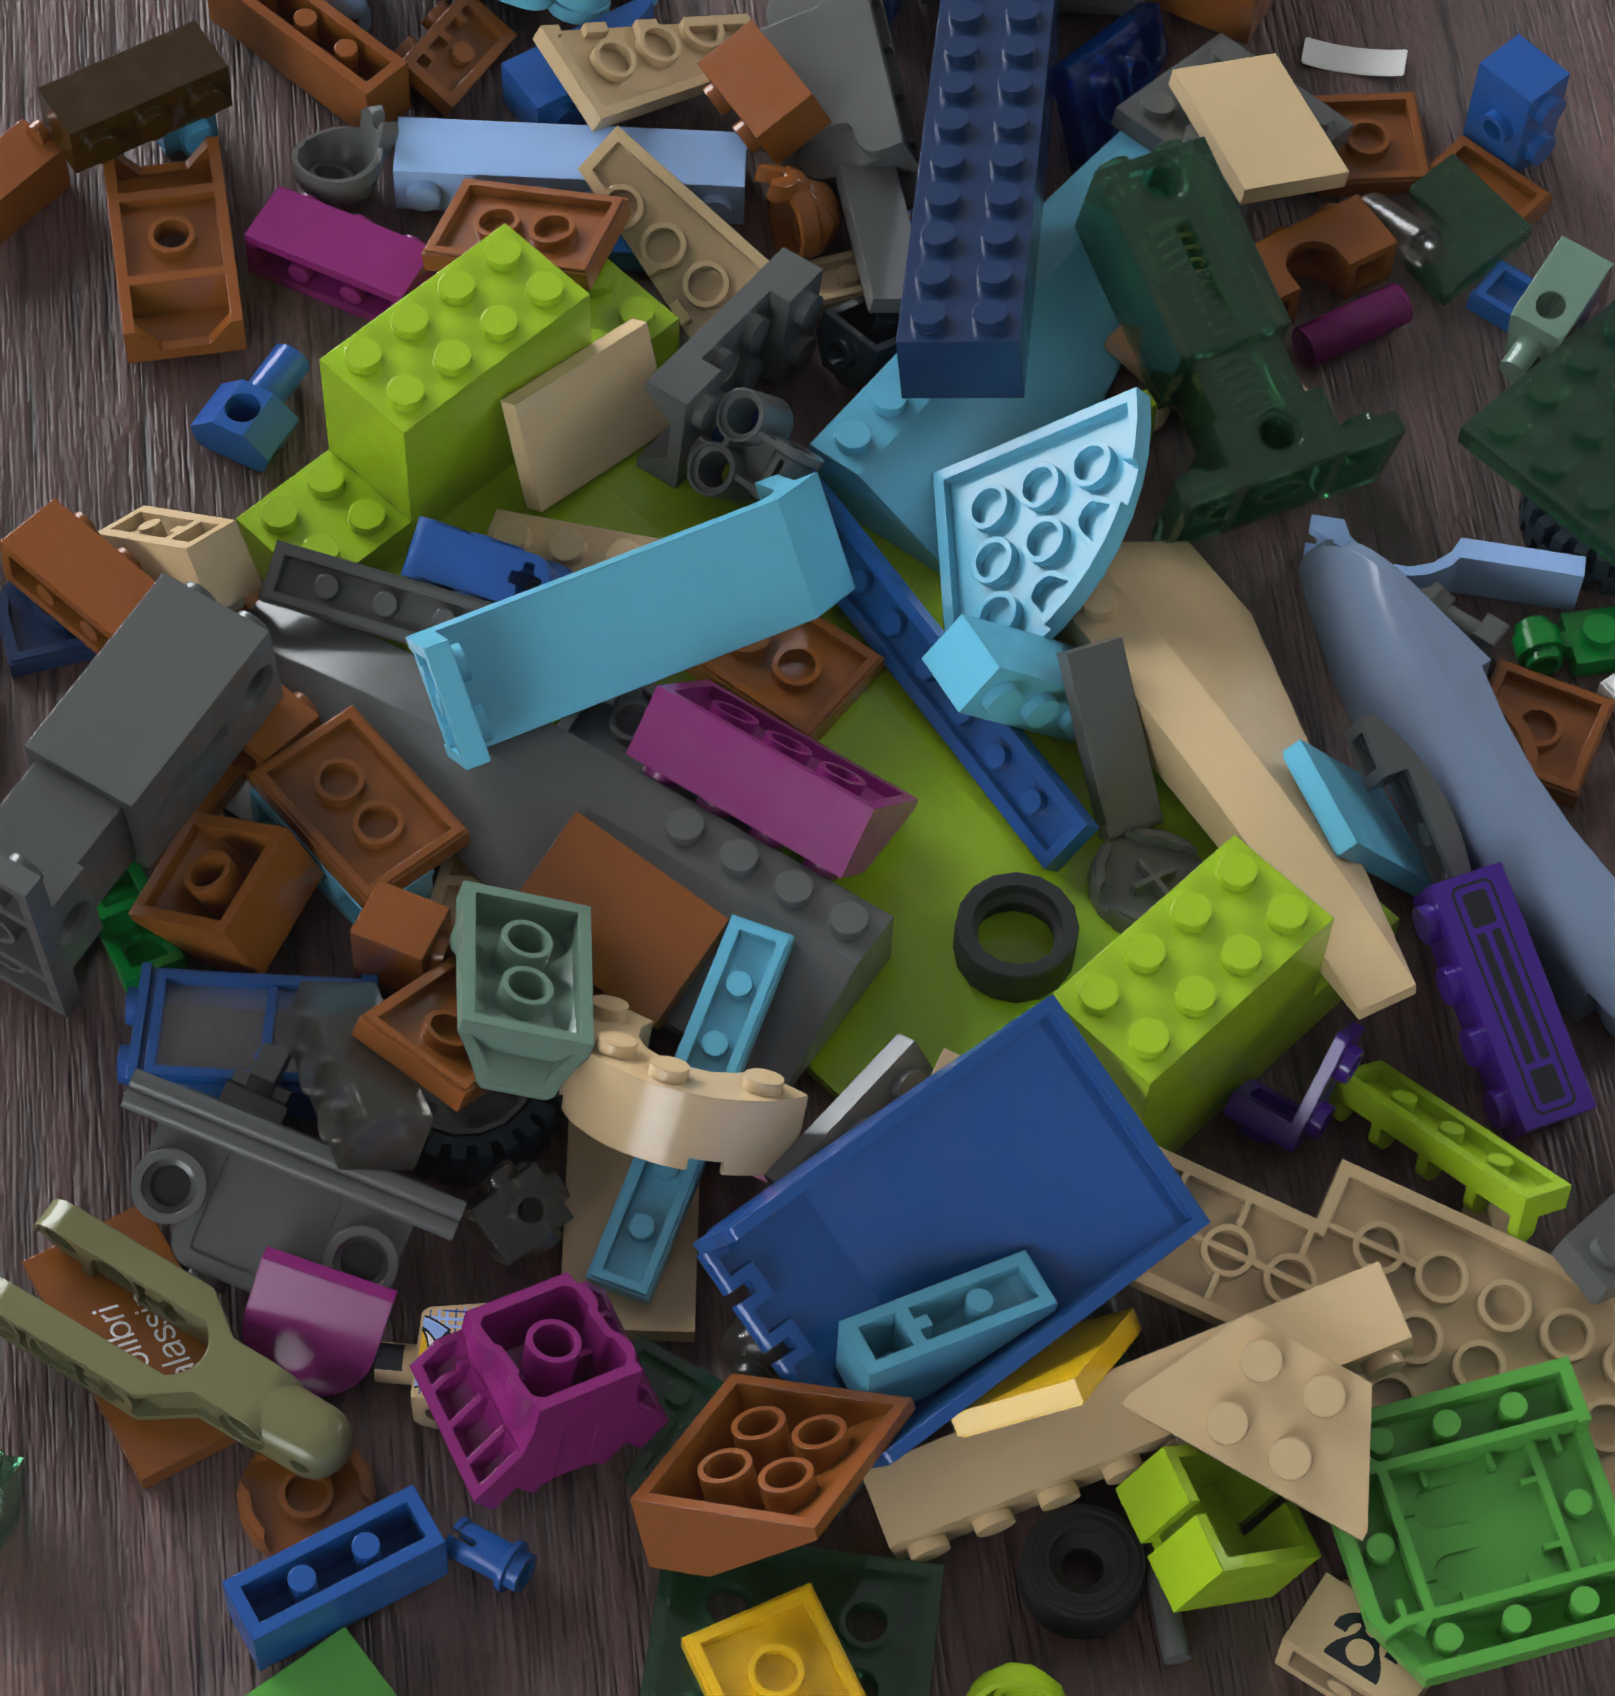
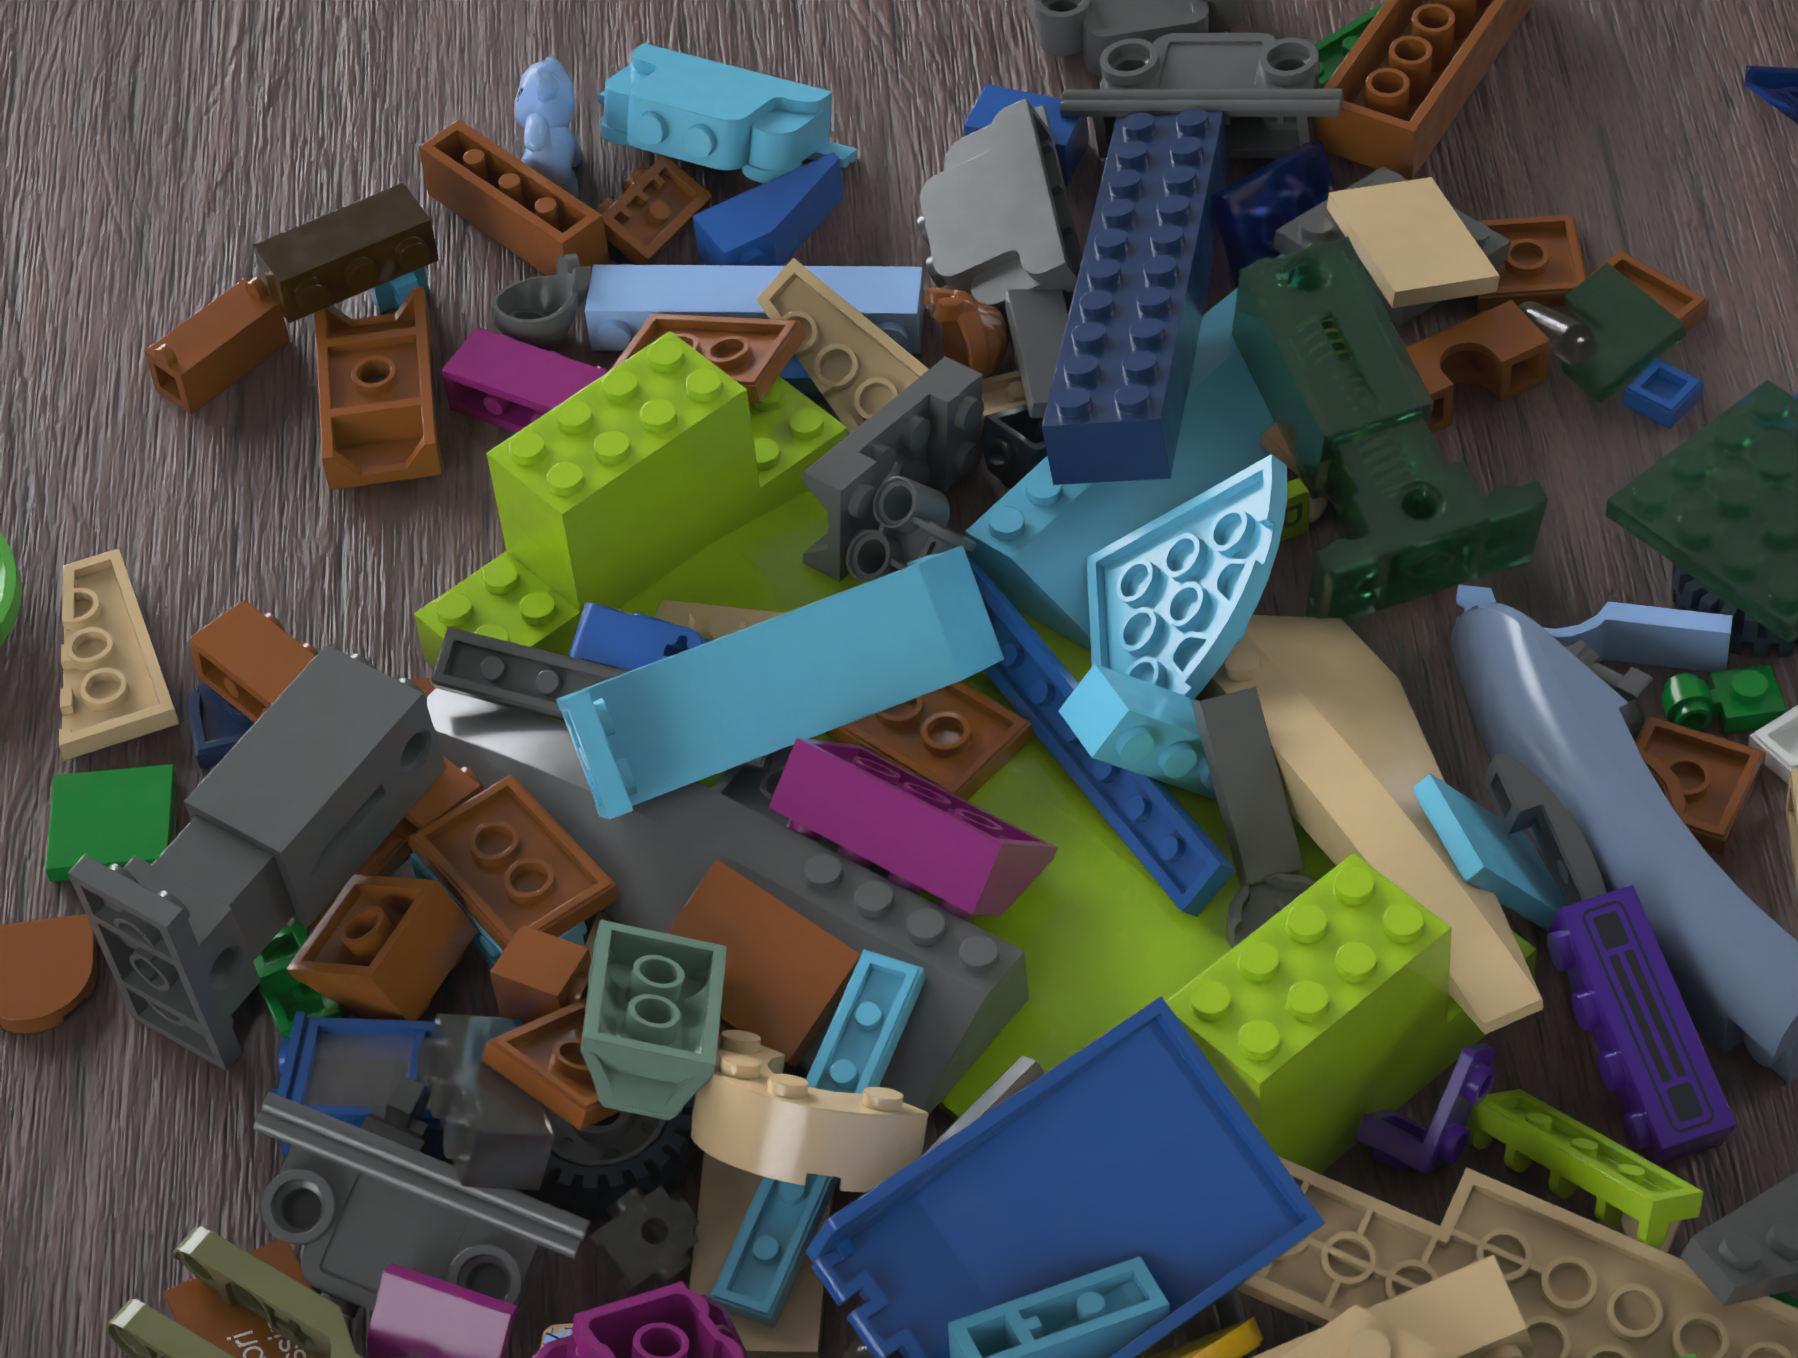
camera: 10 degrees right, 10 degrees down
tan slope [98,505,263,612] -> none
blue piece [190,344,310,472] -> none
tan tile [500,318,670,513] -> none
tan wing [532,13,751,132] -> none
dark orange brick [697,20,832,165] -> none
black tyre [953,872,1080,1003] -> none
magenta piece [1292,283,1413,368] -> none
white sticker [1301,37,1408,77] -> none
blue brick [1462,34,1570,173] -> none
sand green torso [1499,235,1614,386] -> none

